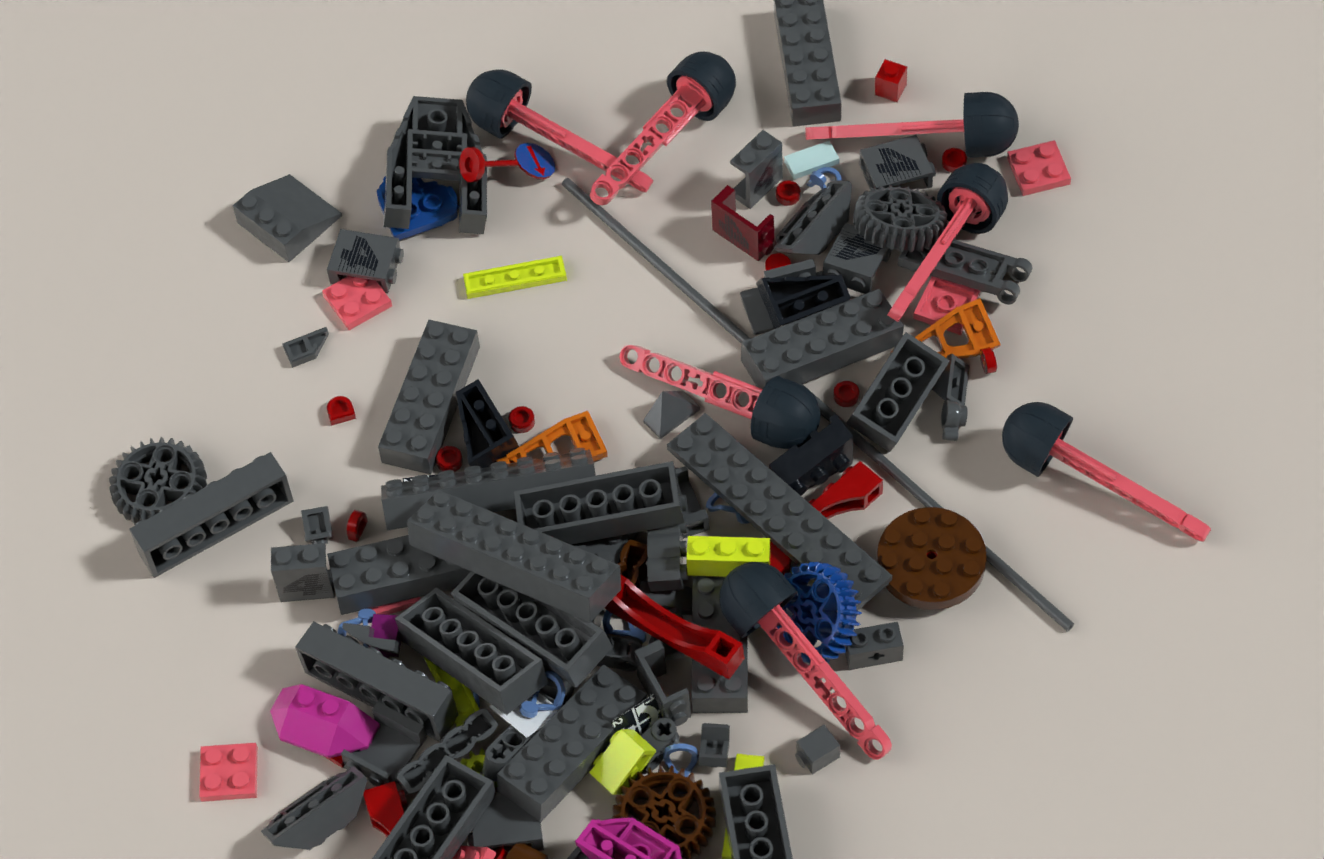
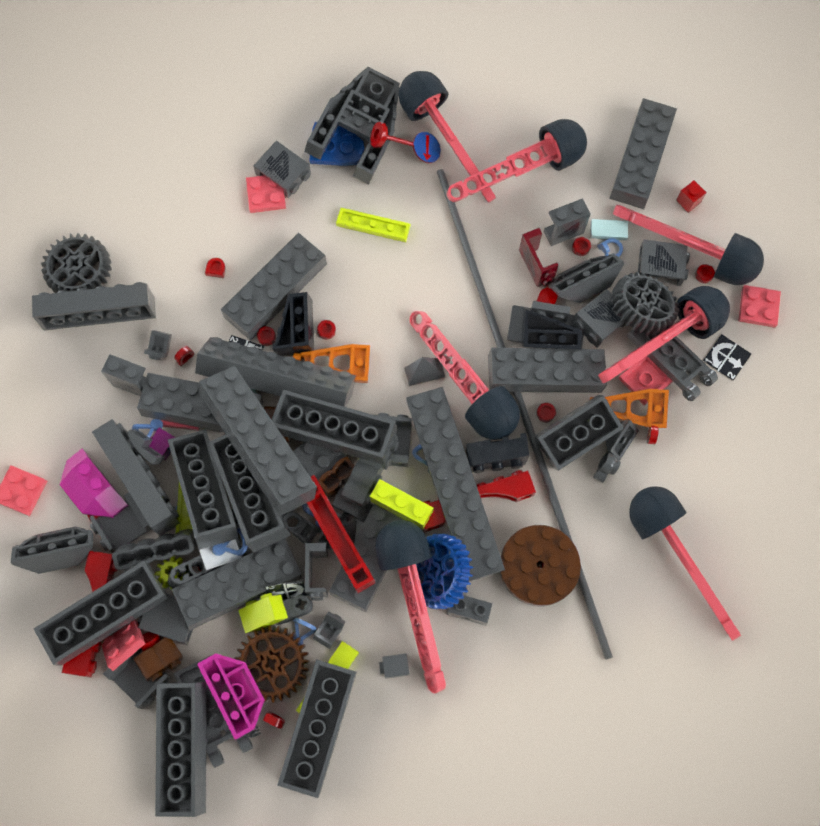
camera: 20 degrees right, 15 degrees up
dark grey slope [232,174,342,262] -> none
dark grey tile [282,327,329,368] -> none
none -> black sticker [703,334,751,381]

